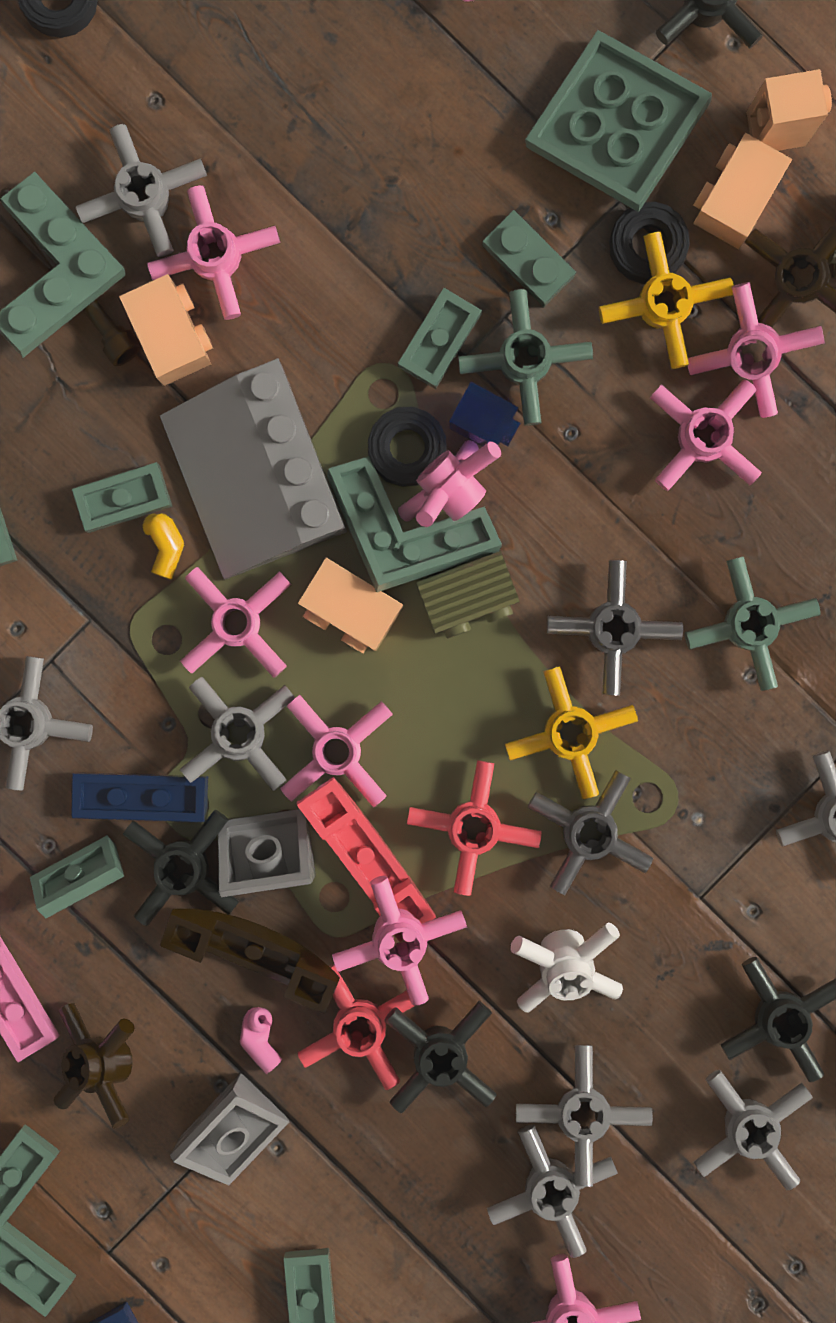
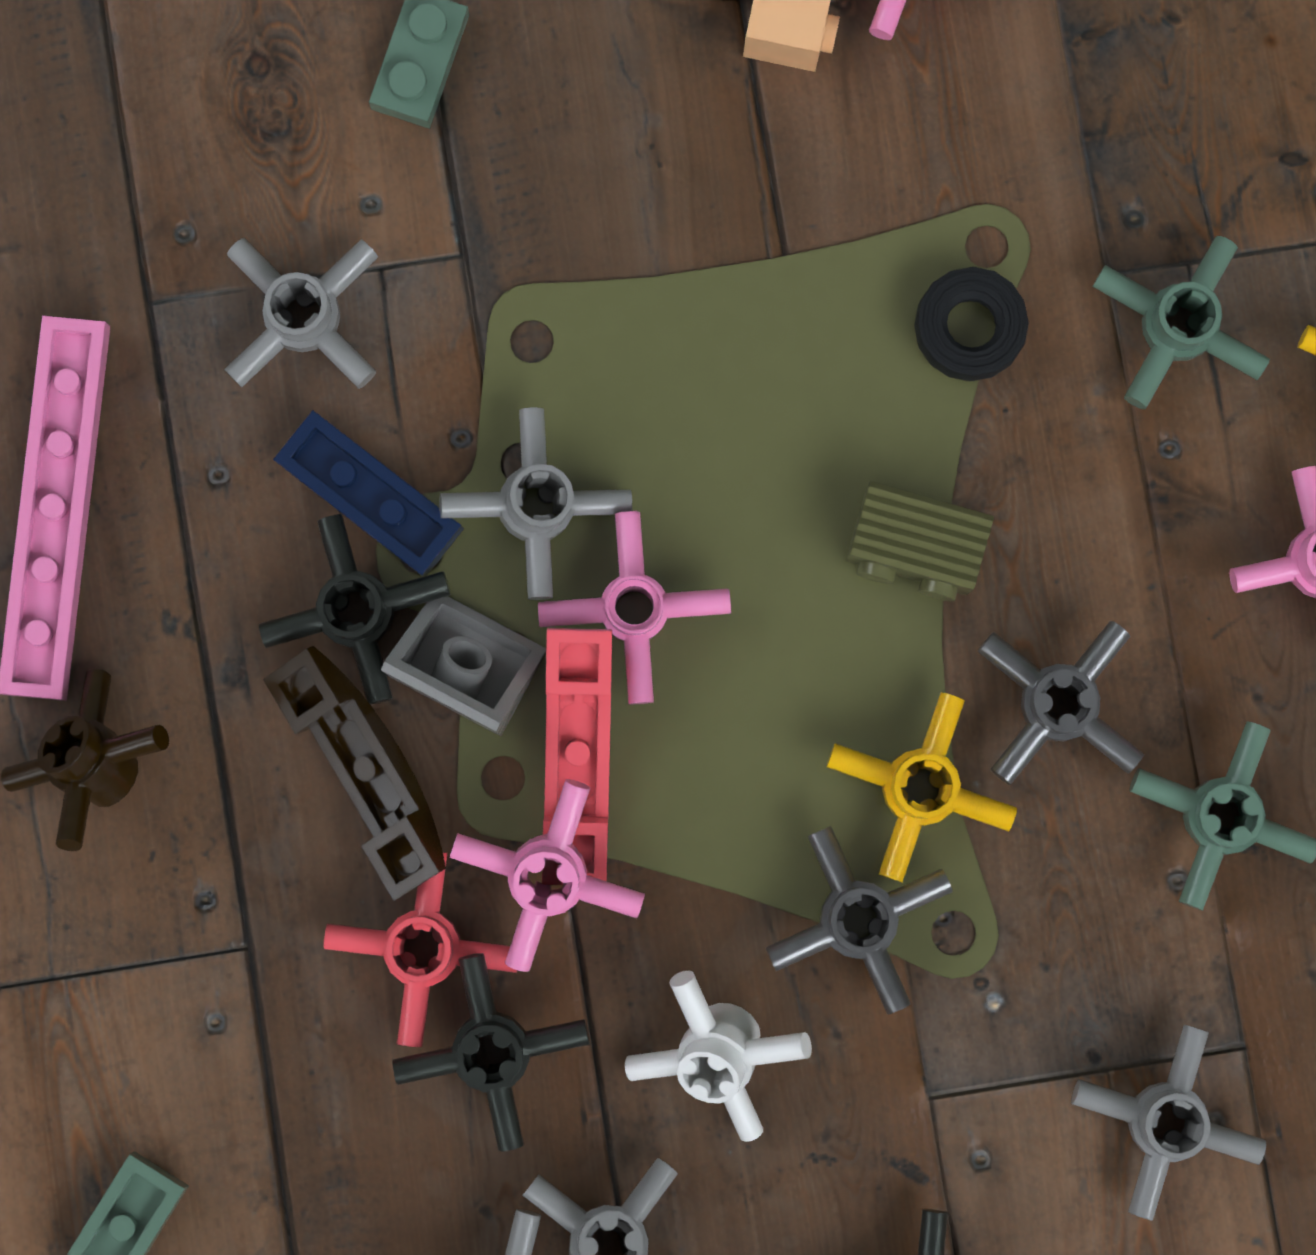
camera: 30 degrees right, 5 degrees down
sand green plate [30,835,124,918] -> none
sand green plate [72,462,173,533] -> none
yellow arm [143,513,184,580] -> none
light grey slope [160,358,347,580] -> none
light grey slope [170,1073,289,1186] -> none
bright pink bar [180,567,292,678] -> none
bright pink arm [240,1007,282,1074] -> none
light nougat brick [298,558,404,654] -> none
sand green plate [327,456,502,592] -> none
sand green plate [398,288,482,390] -> none
bright pink bar [398,440,501,527] -> none
coral bar [407,760,542,896] -> none
clear blue brick [449,382,521,447] -> none
sand green plate [482,210,576,307] -> none

